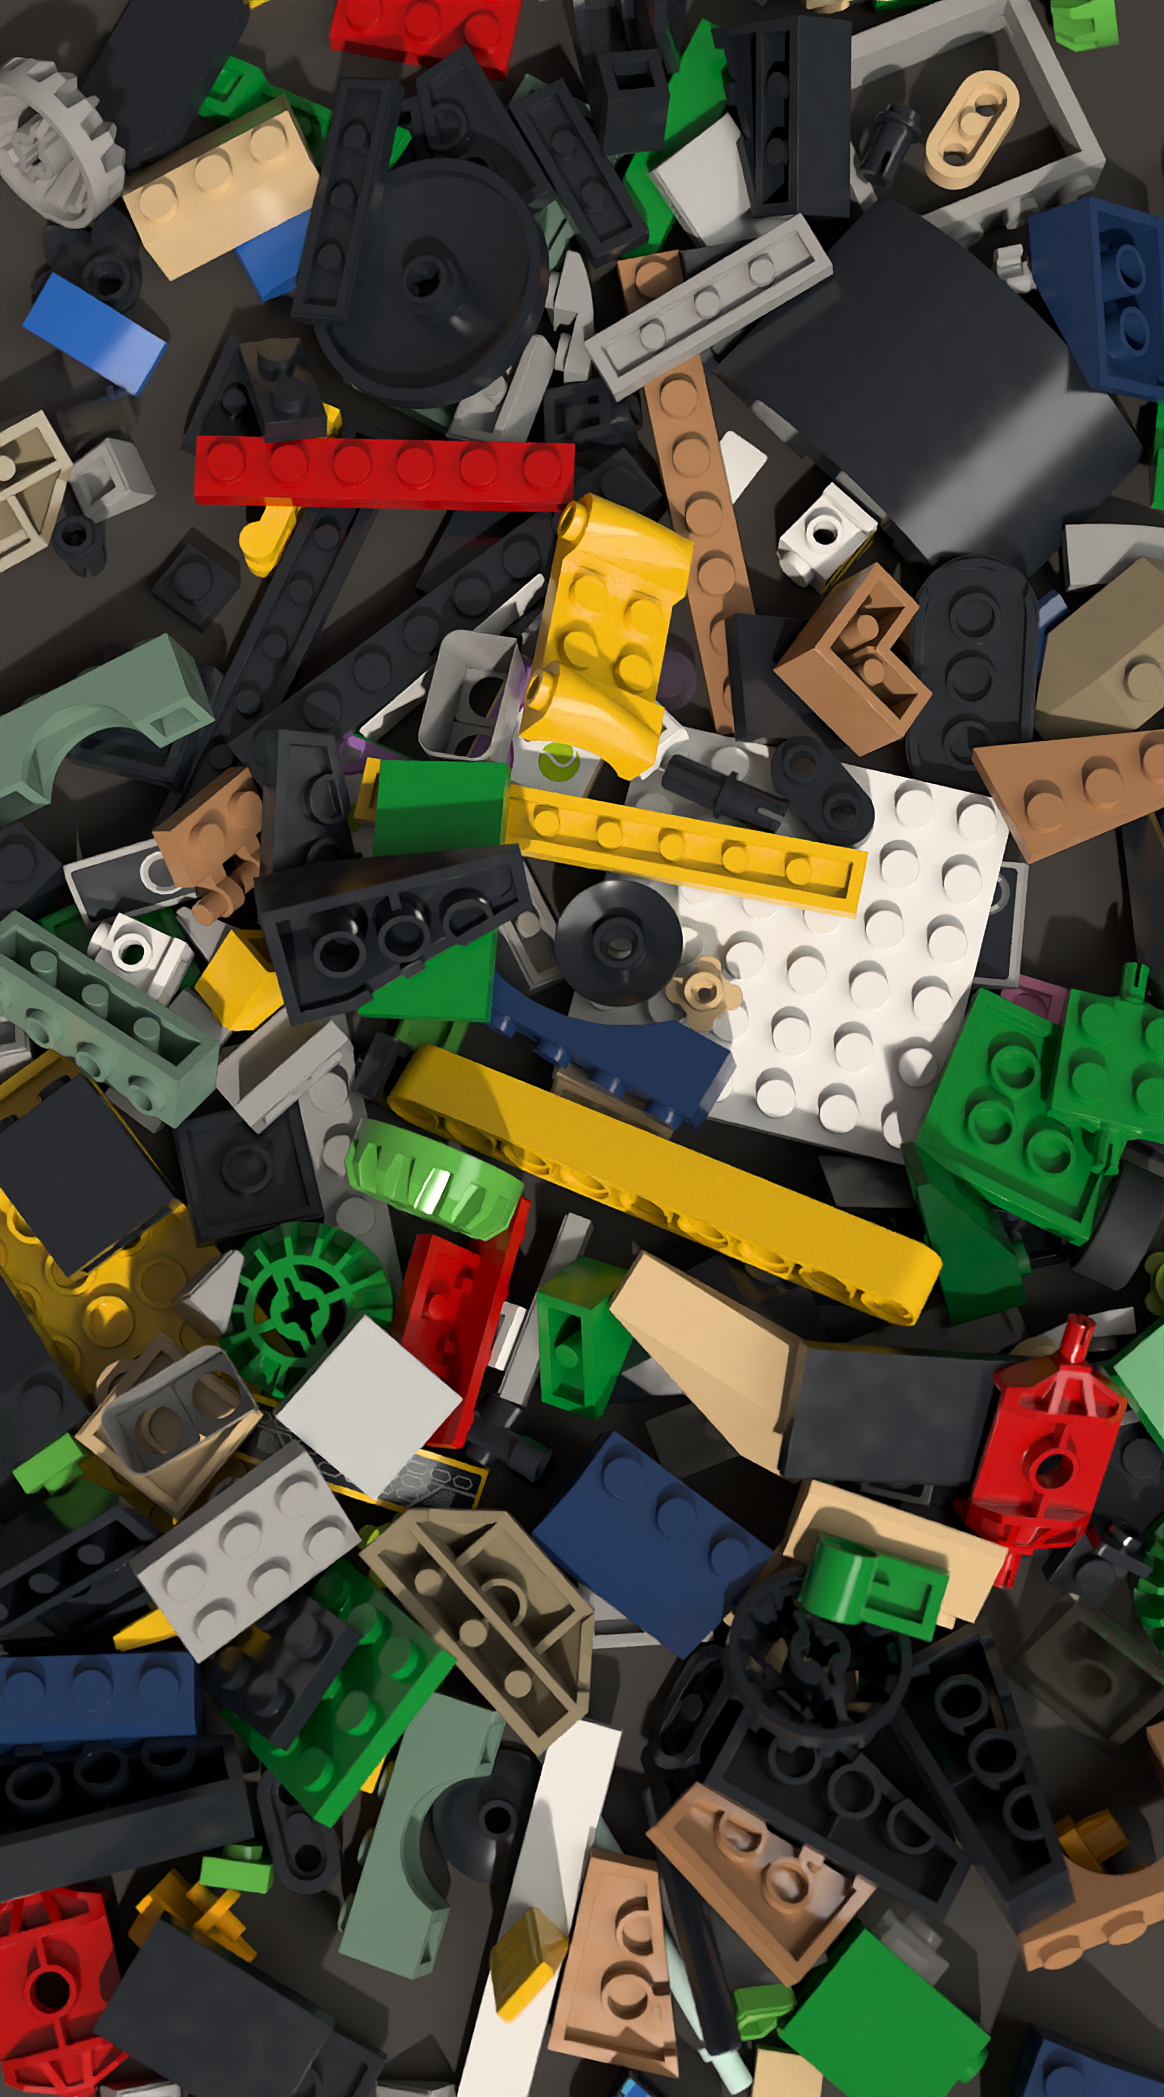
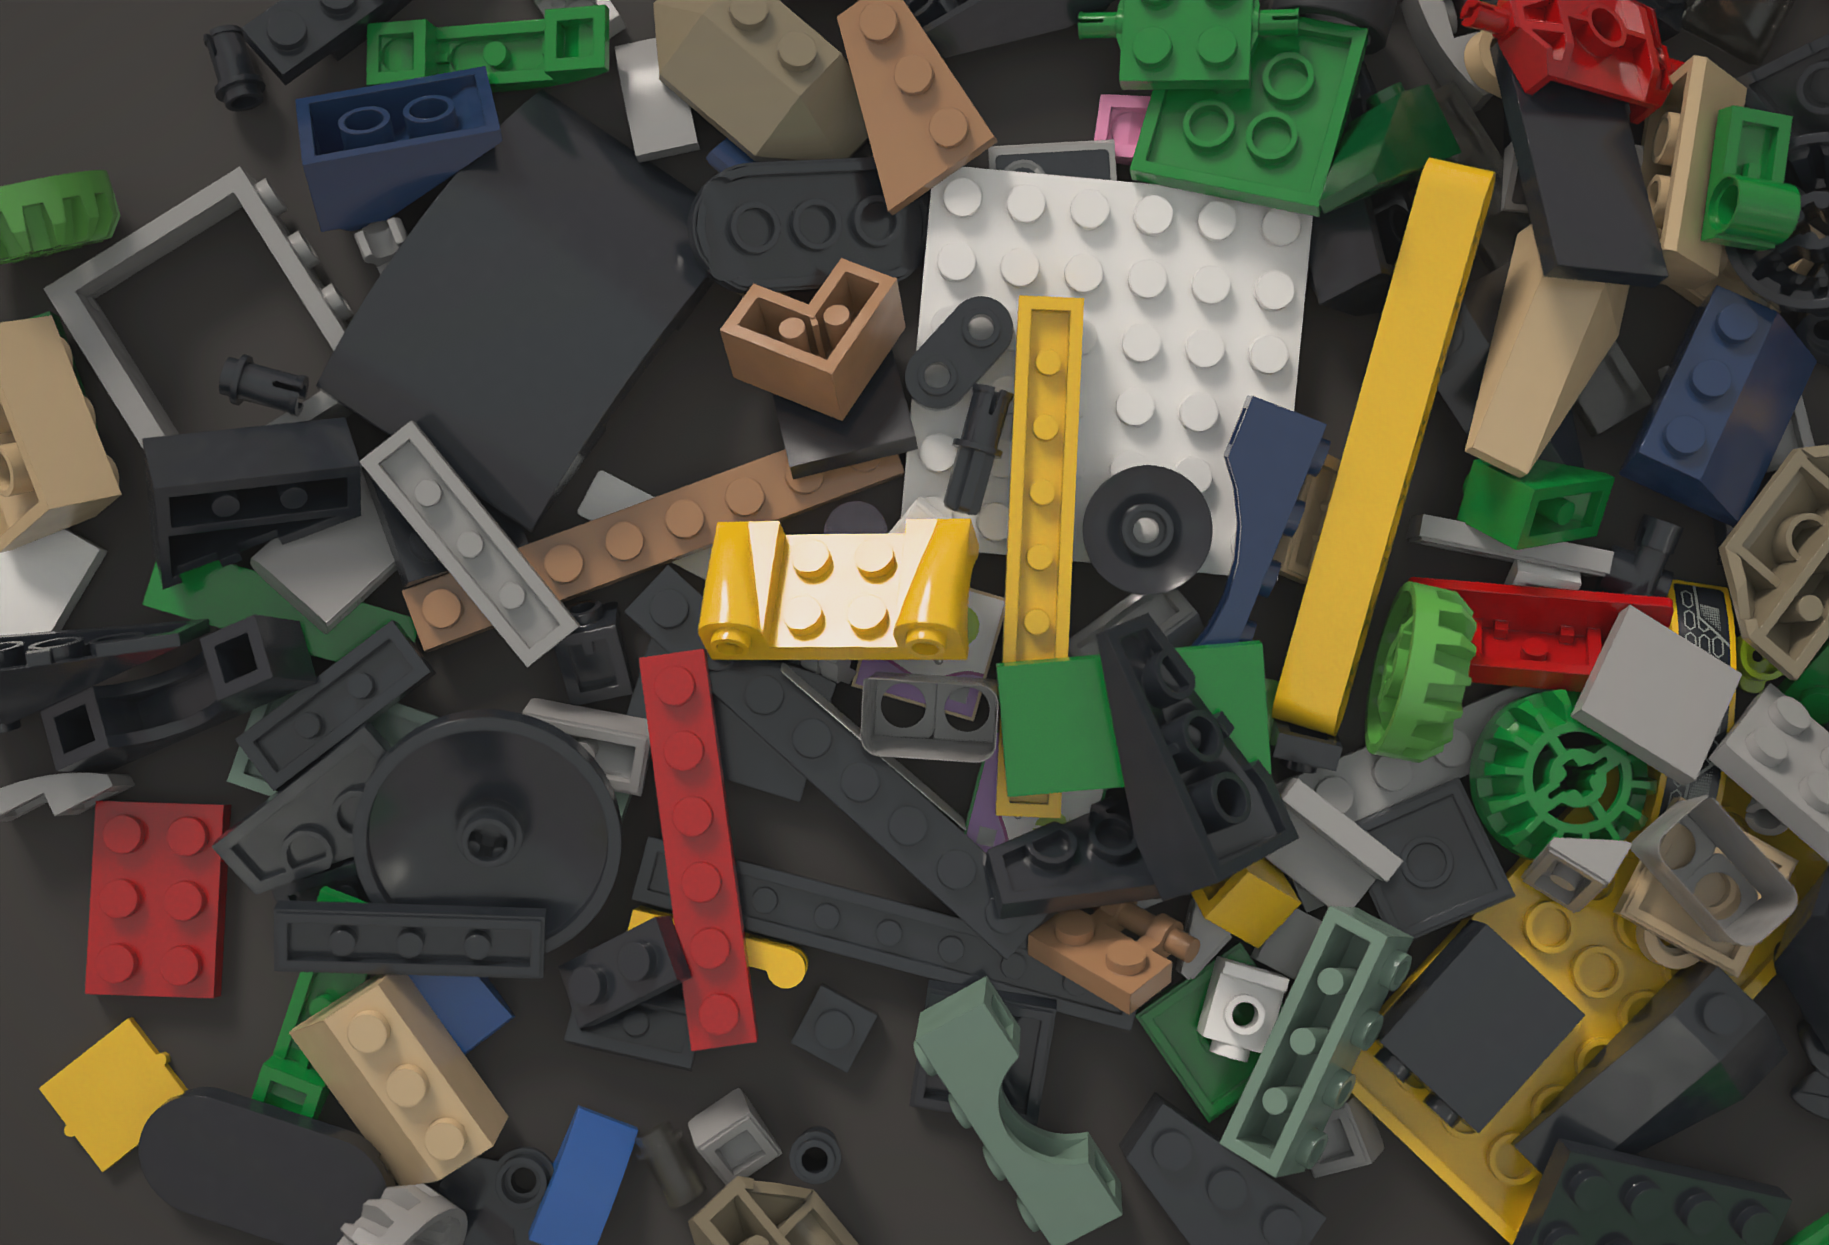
camera: 100 degrees left, 5 degrees up
bright green plate [12,1432,94,1496] -> none
black slope [62,838,202,931] -> none
light grey slope [545,251,594,386] -> none
tan plate [666,956,743,1033] -> none
white brick [777,482,878,595] -> none
tan plate [923,70,1020,190] -> none

